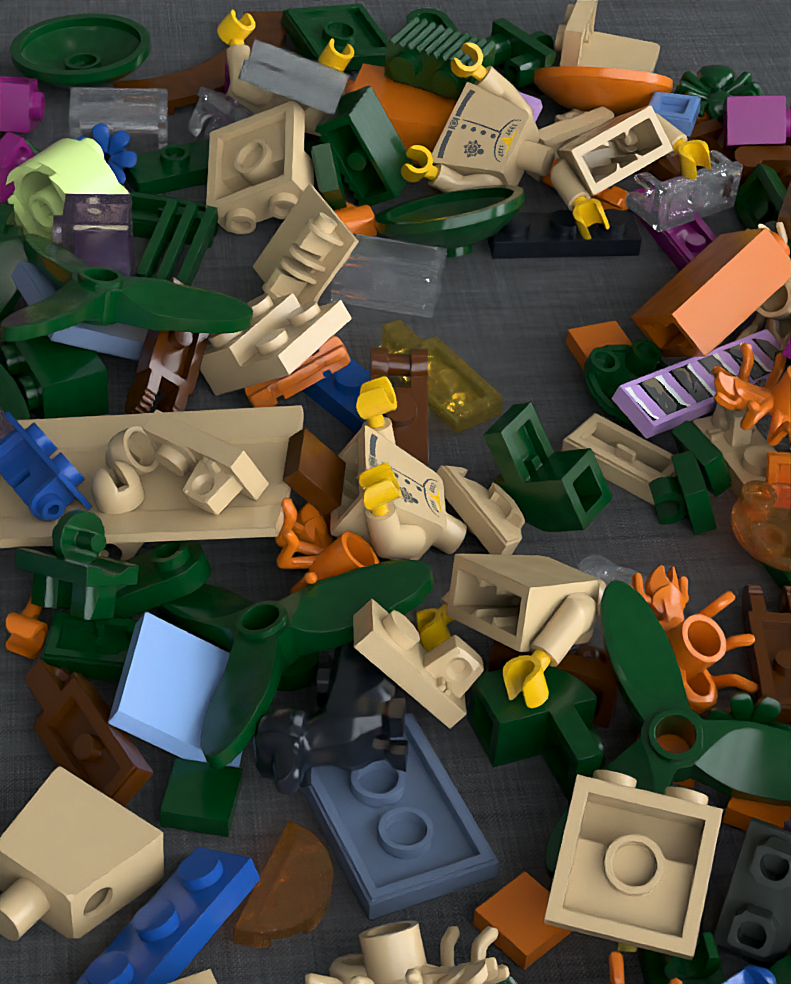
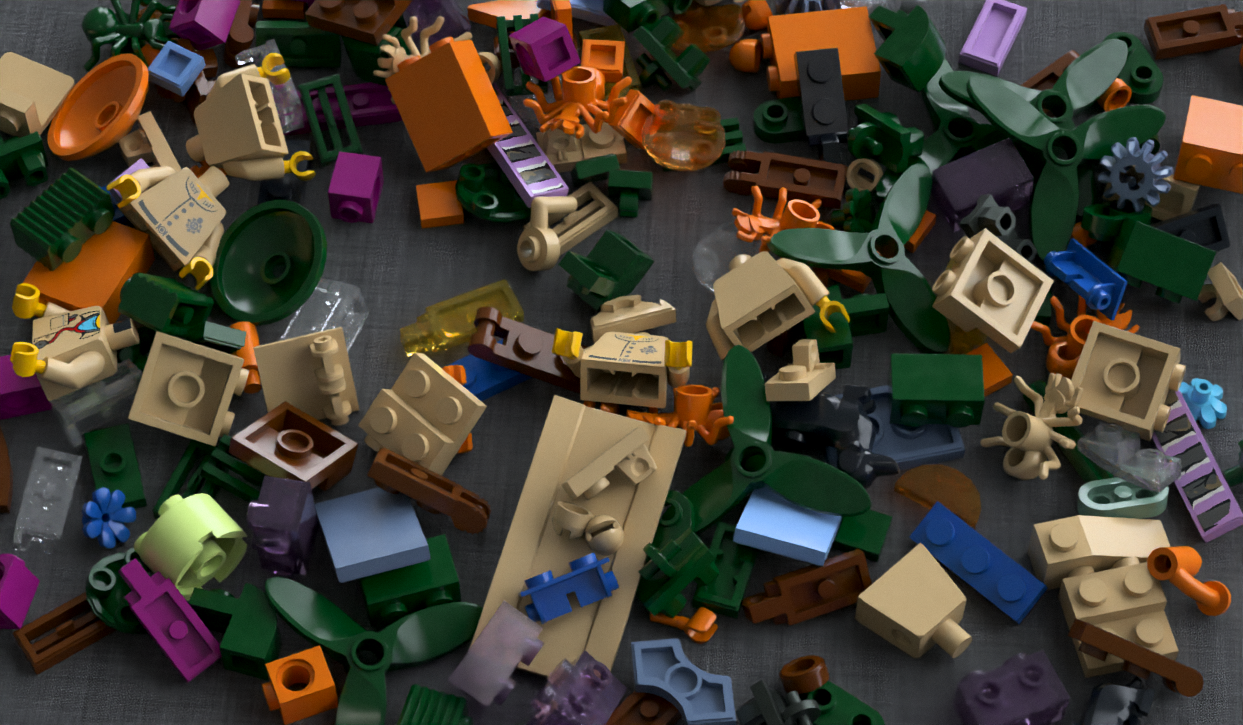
camera: 75 degrees left, 15 degrees up
dark green piece [0,234,253,342] -> none
clear smoke slope [238,39,350,115] -> none
reddish brown tile [283,428,346,515] -> none
none -> reddish brown plate [228,401,358,496]
none -> dark green tile [298,74,363,167]
none -> magenta brick [328,151,384,224]
none -> tan plate [517,196,577,271]
none -> dark green brick [888,353,985,428]

